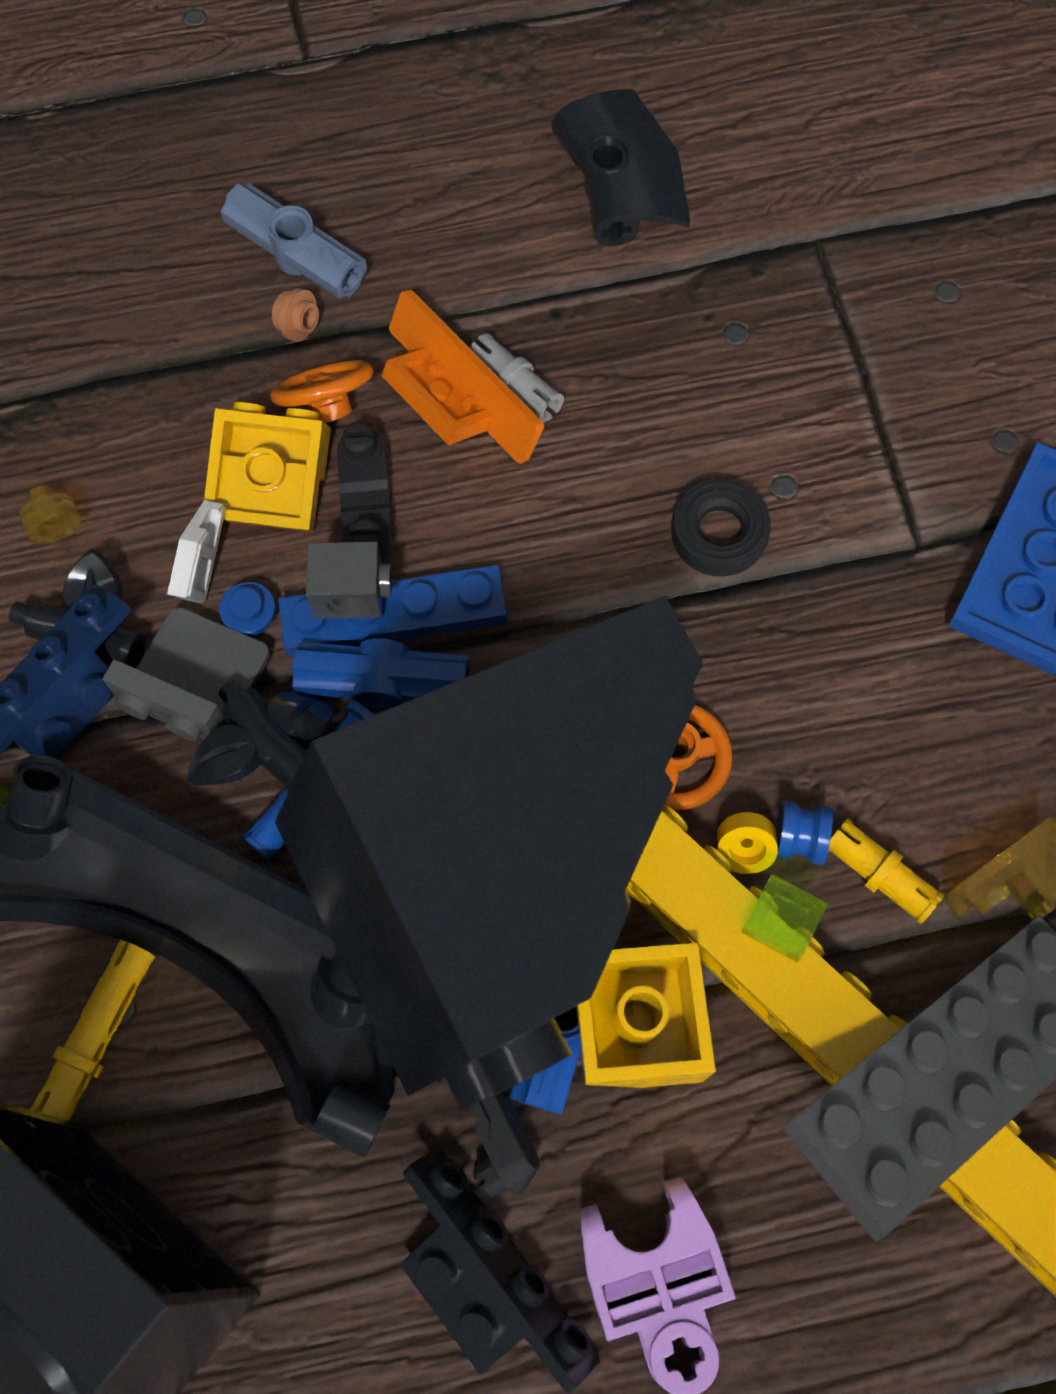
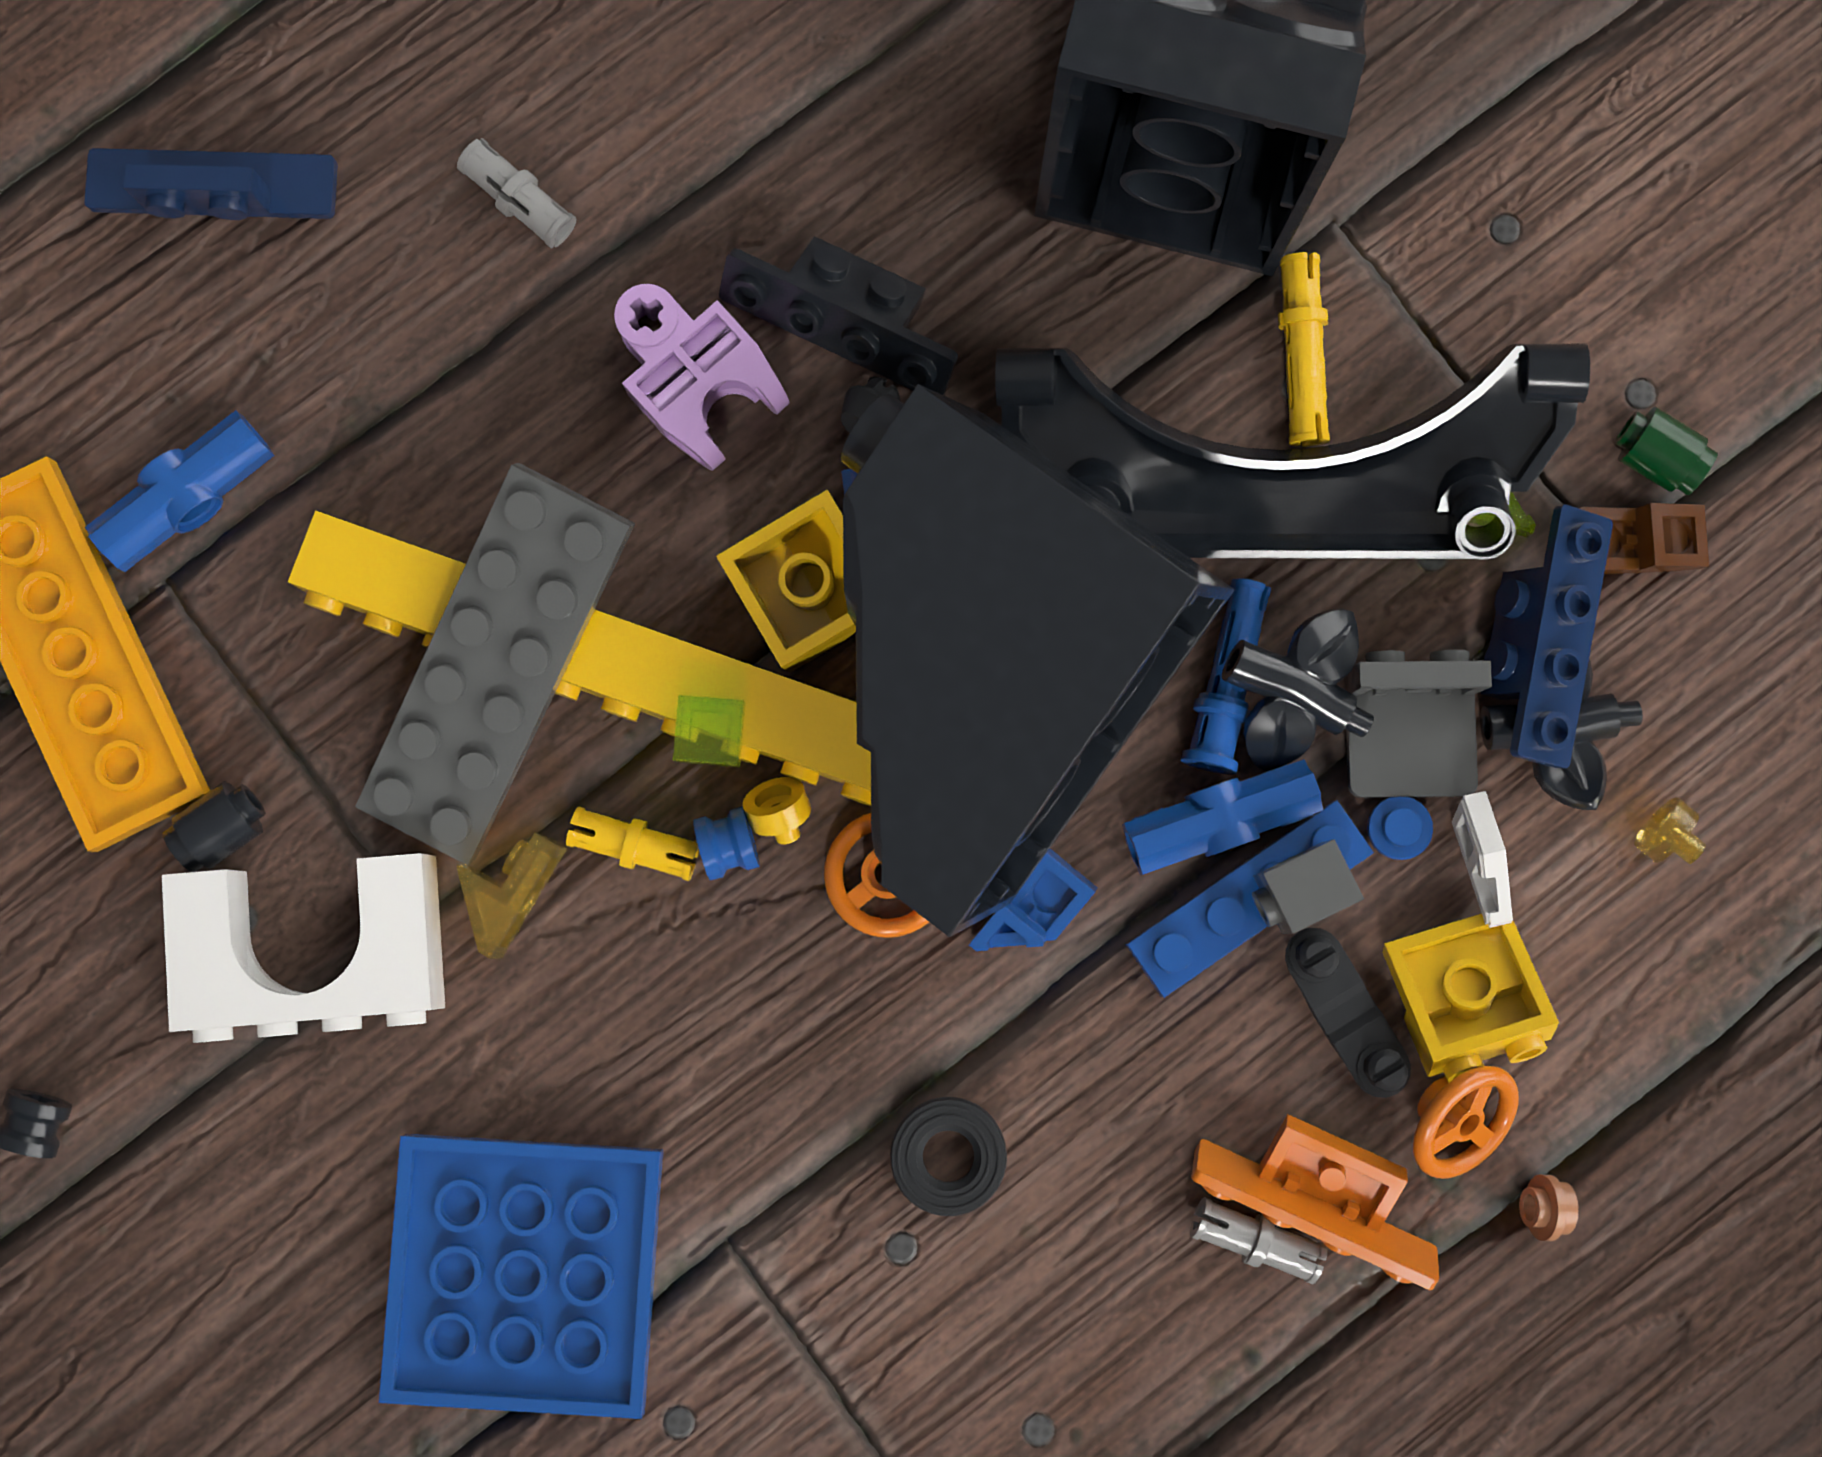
camera: 155 degrees right, 15 degrees up
sand blue piece [221,183,367,299] -> none

